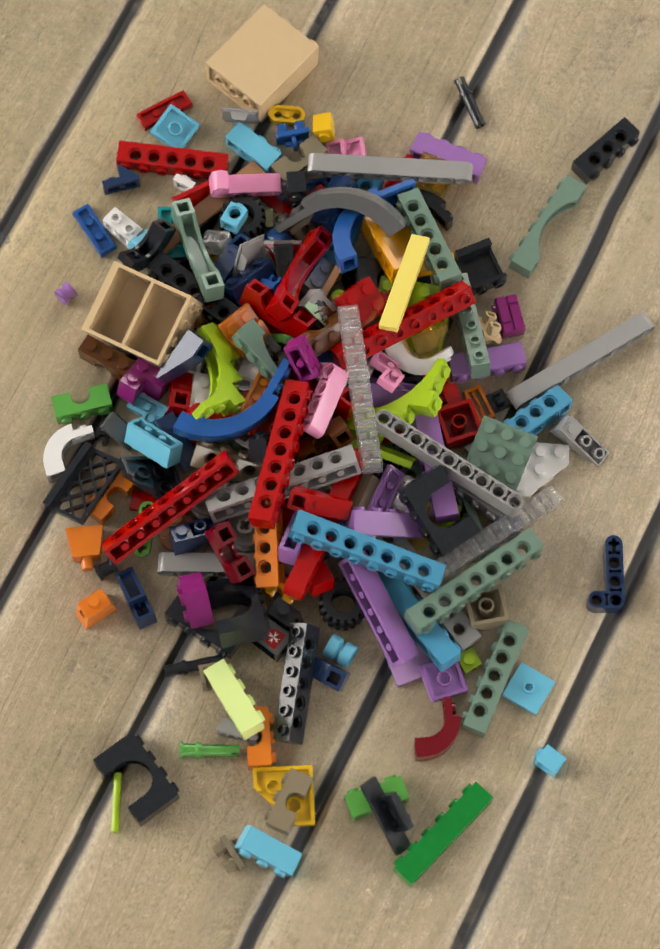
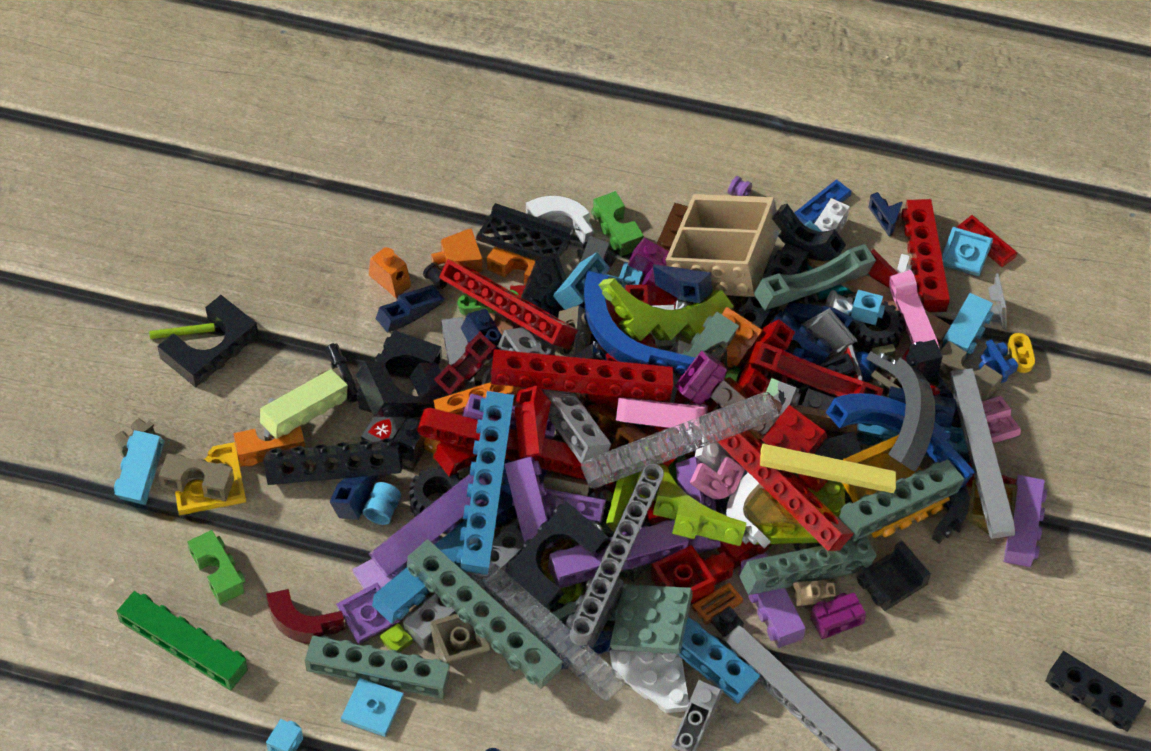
camera: 80 degrees right, 15 degrees down
magenta brick [176,571,214,629] -> none
bright green pin [179,741,239,759] -> none
tan container [206,4,319,122] -> none
yellow brick [313,112,335,143] -> none
black bracket [360,776,414,856] -> none
black pin [454,76,486,129] -> none
sand green arch [509,175,587,279] -> none

